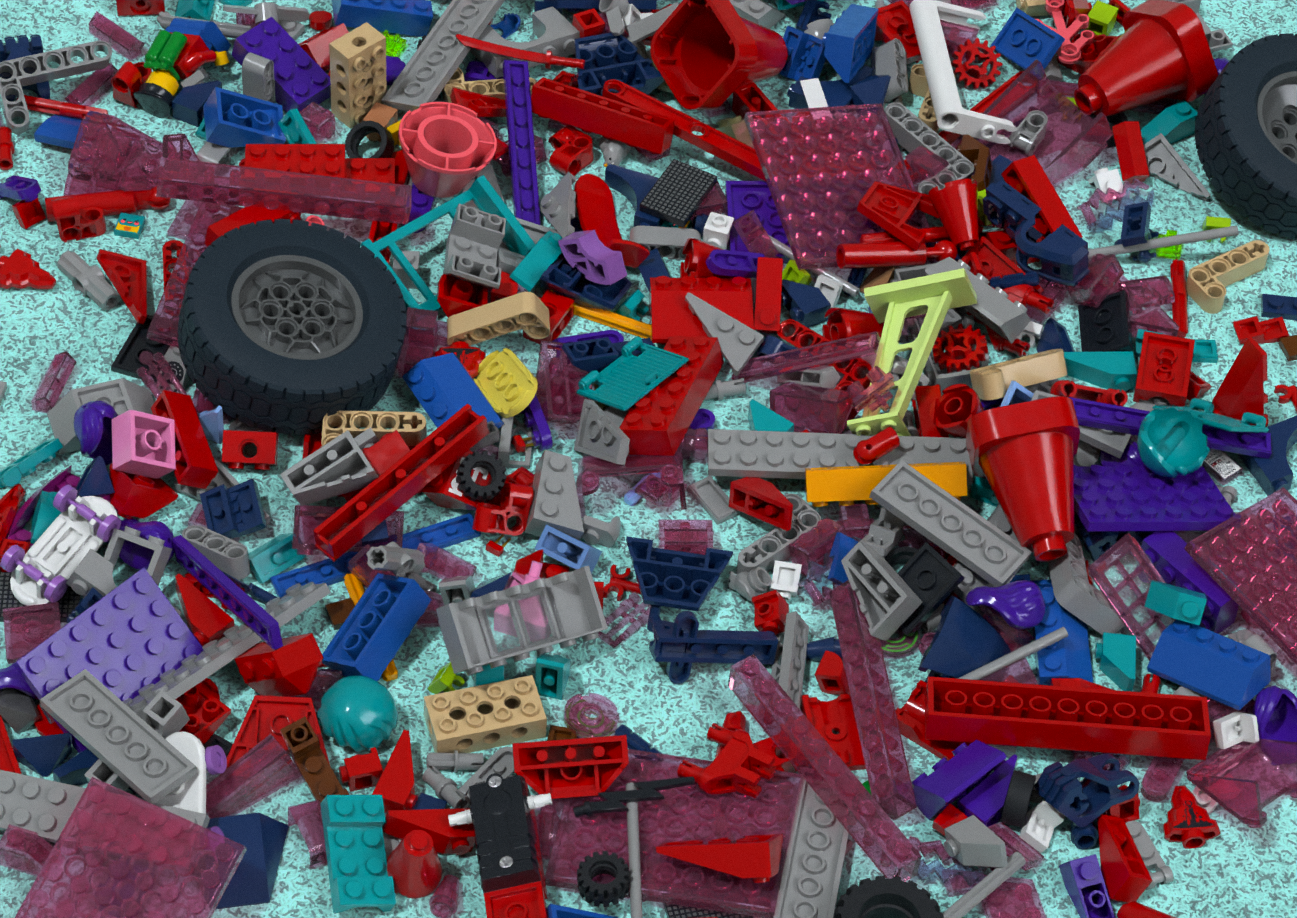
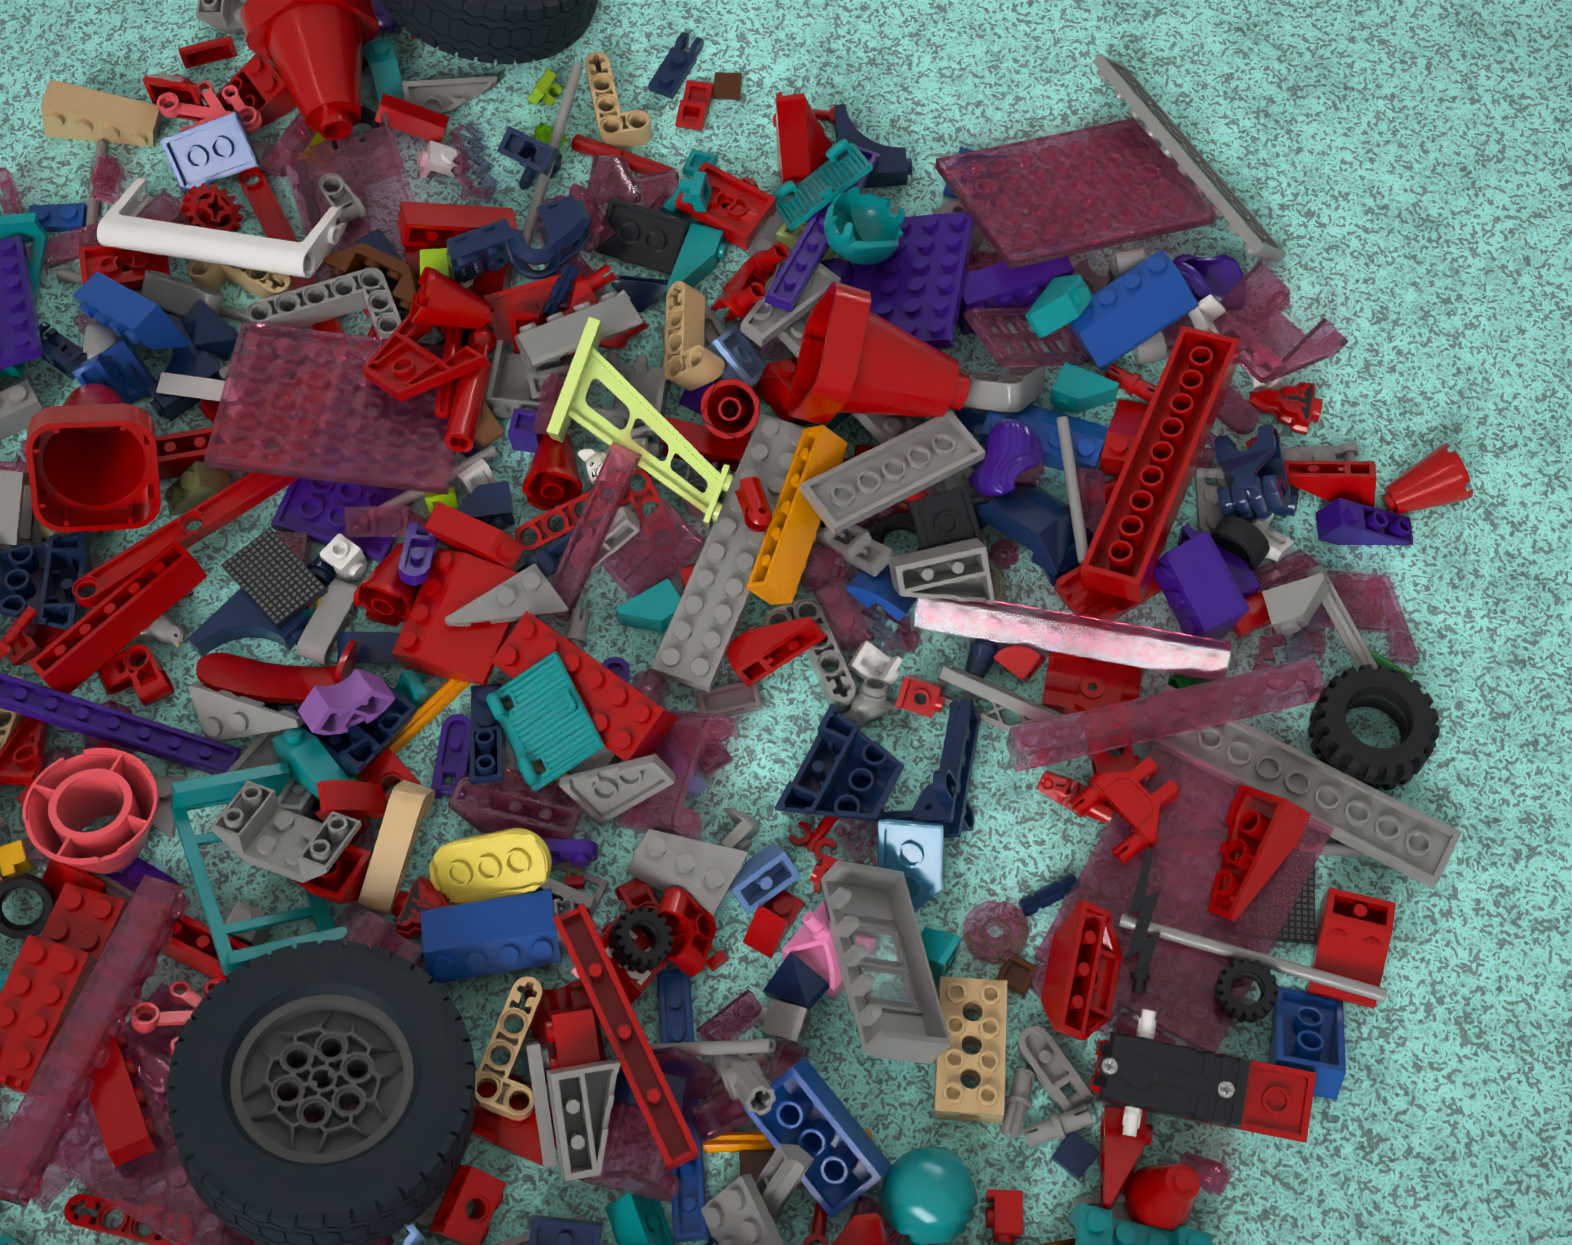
camera: 65 degrees left, 15 degrees up
red slope [372,730,418,813] -> none
lime tile [427,662,465,694] -> none
clear pink brick [658,519,713,555] -> none
clear pink hips [847,366,895,413] -> none
clear pink slope [901,146,949,188] -> none
red gear [932,324,988,373] -> none
lime brick [1084,0,1119,36] -> none
none -> red slope [317,780,386,819]
none -> light grey piece [650,1039,775,1057]
none -> teal tile [678,171,712,212]
none -> light grey piece [755,1143,815,1221]
none -> dark azure tile [878,819,944,913]

